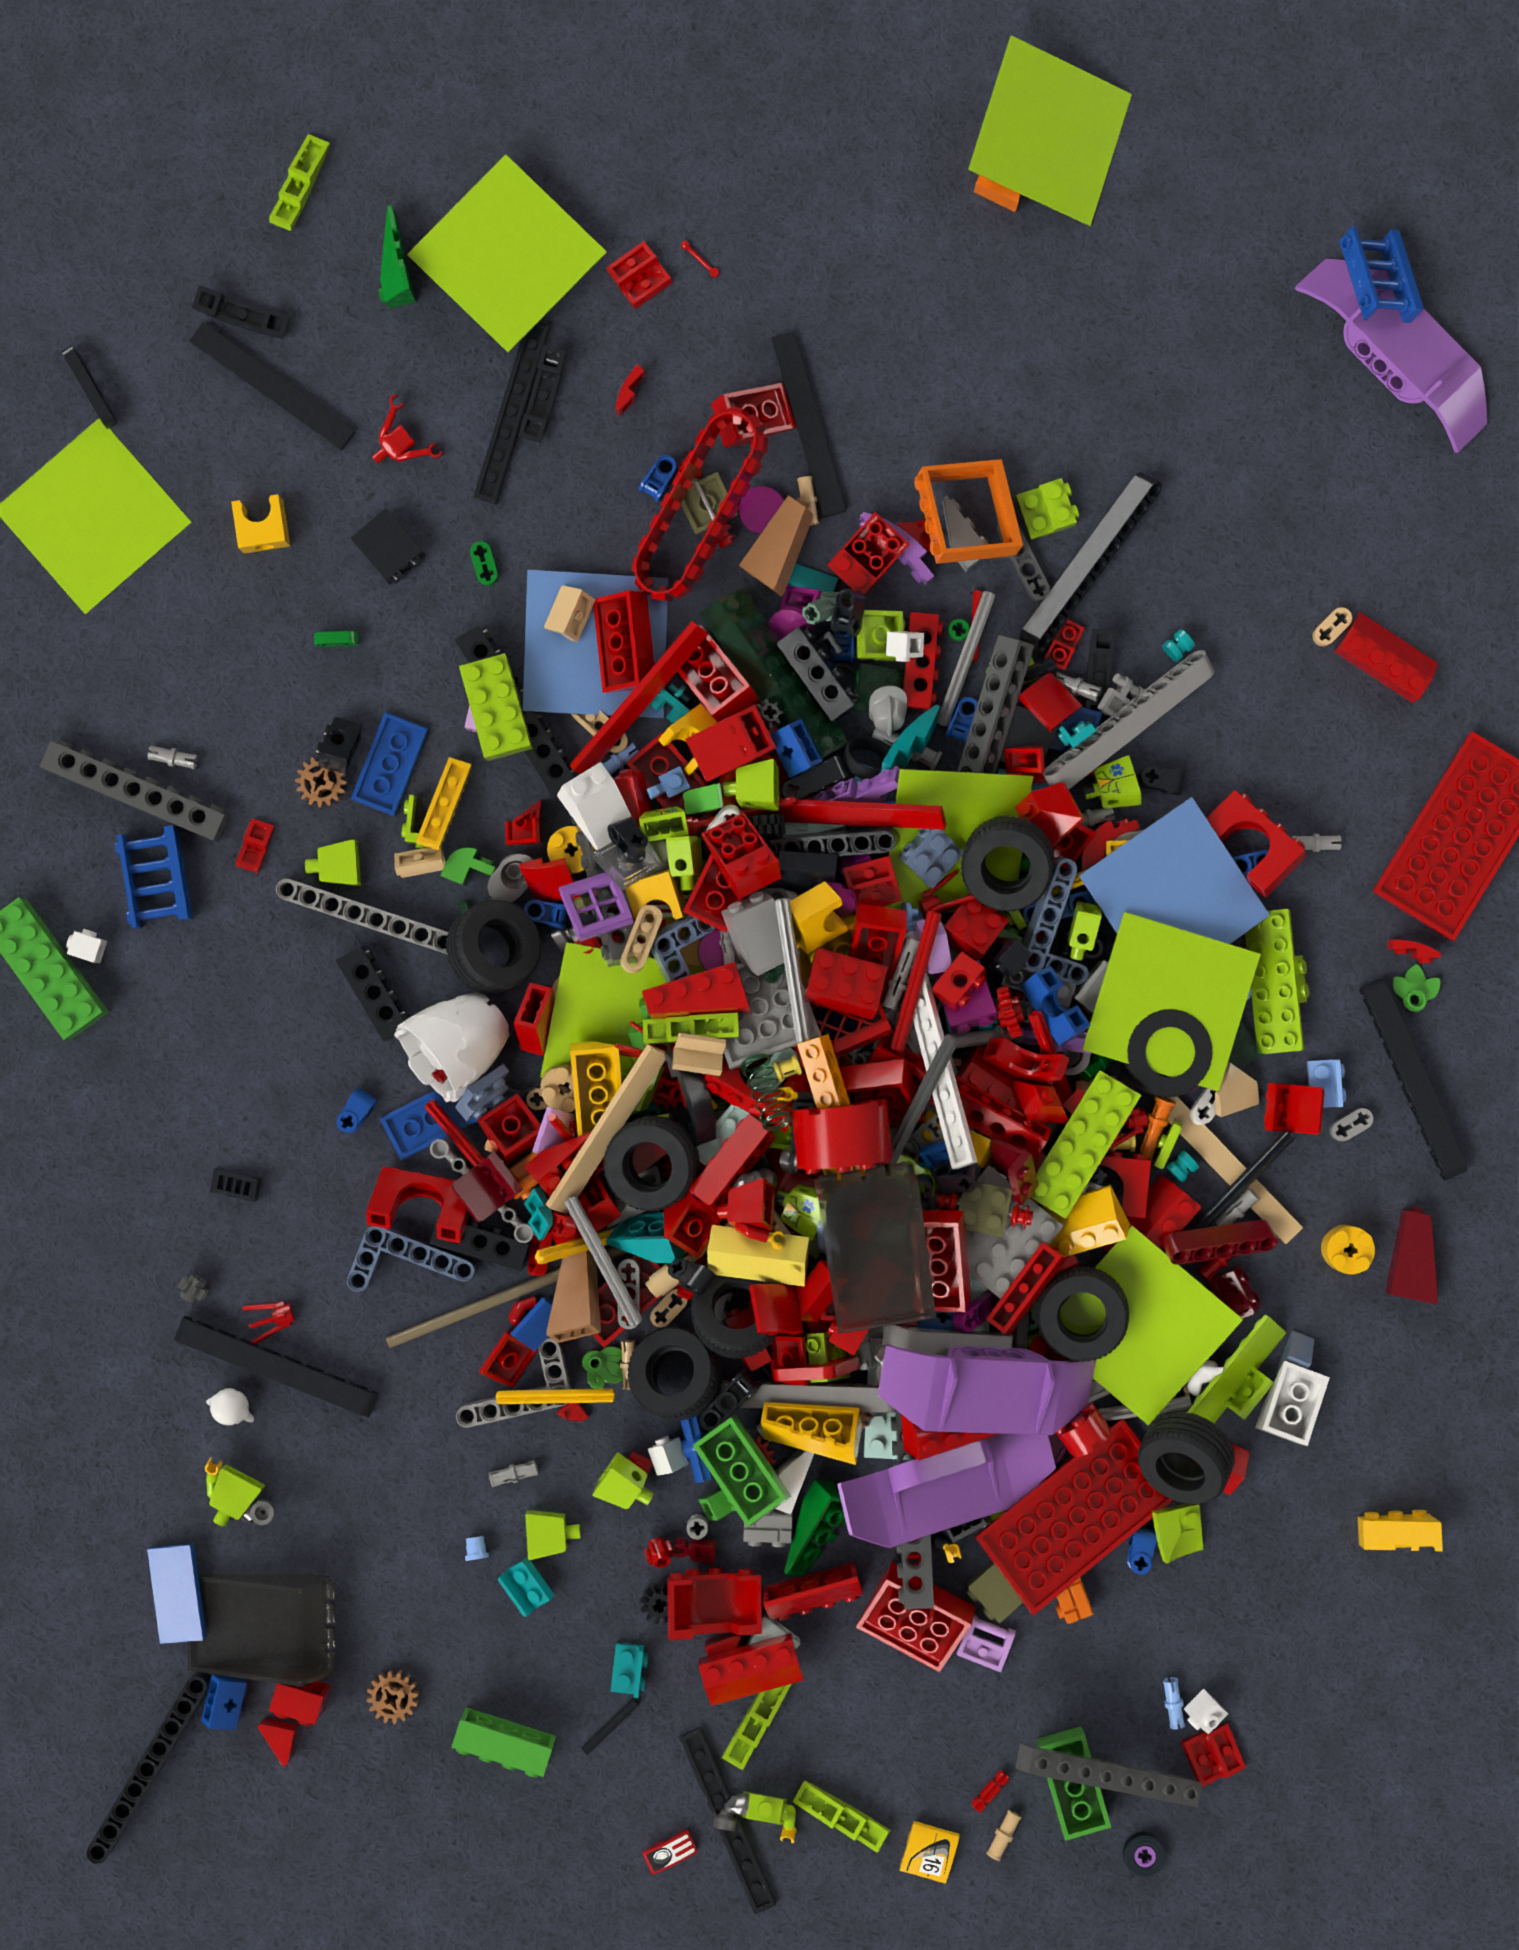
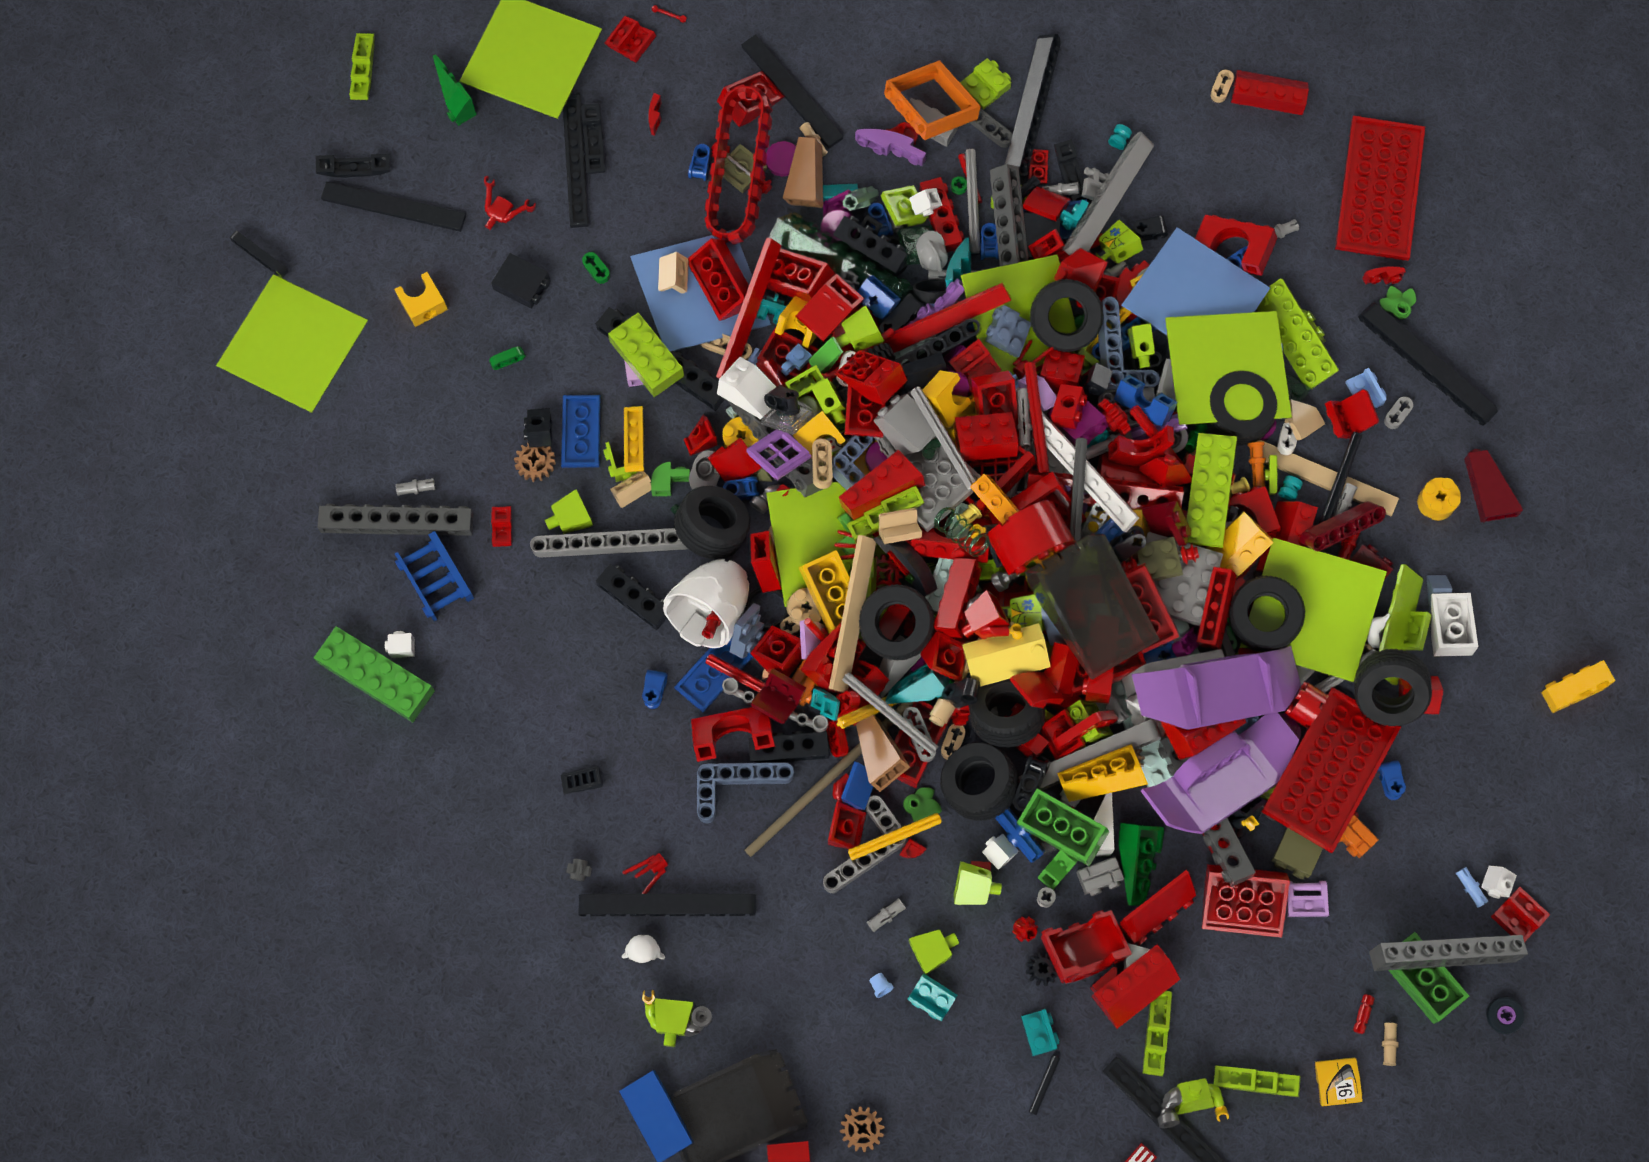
camera: 20 degrees left, 15 degrees down
bright green brick [451,1707,556,1778] -> none
tan pin [620,1339,636,1390] -> none
dark red plate [675,1538,716,1564] -> none
red slope [827,512,910,596] -> none
black piece [831,589,866,637] -> none
red plant [1108,1107,1148,1151] -> none
lime plate [1152,1503,1203,1564] -> none

